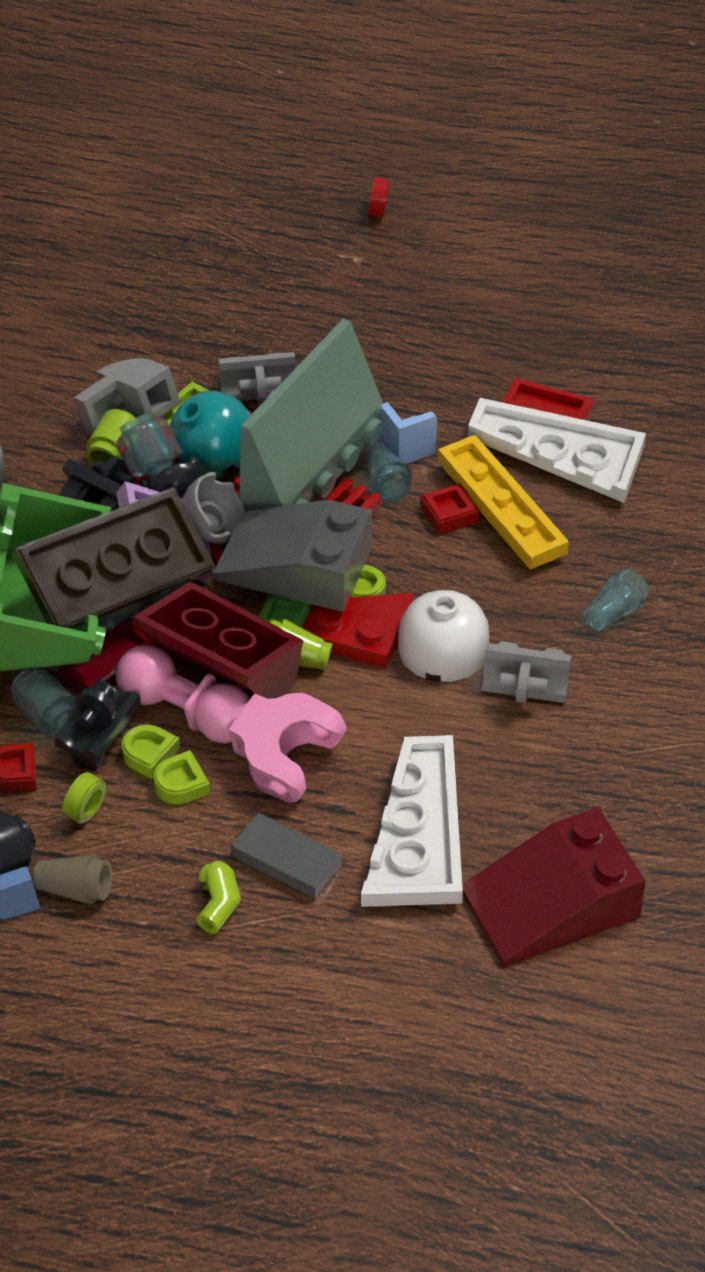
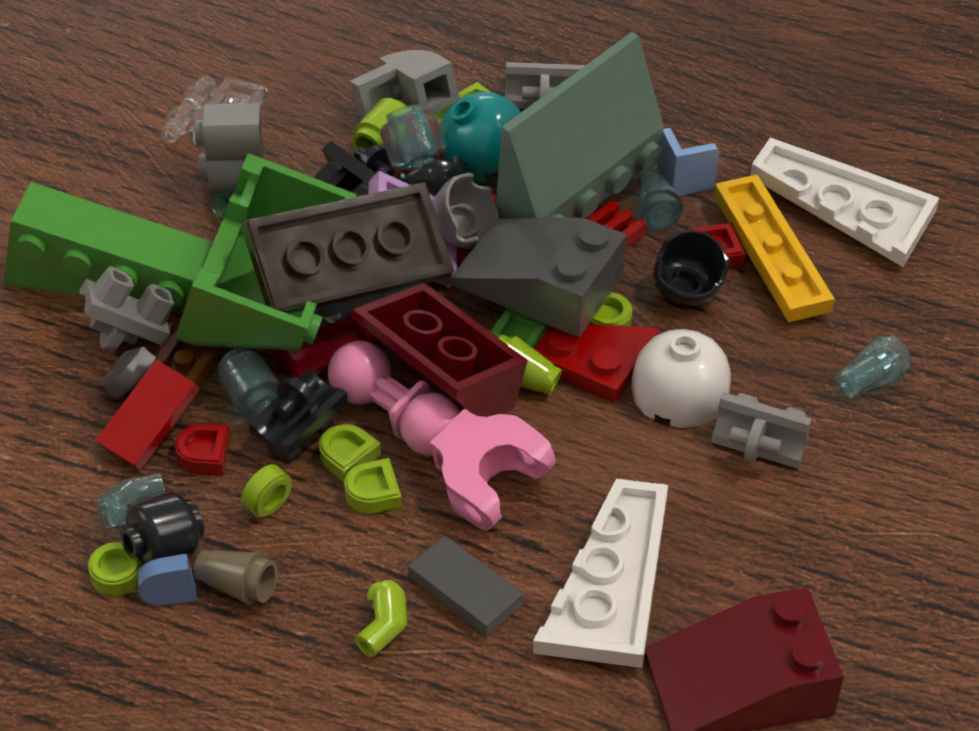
camera: 10 degrees right, 0 degrees up
red tile [502,378,595,421] -> none
none -> black hair [653,229,729,307]

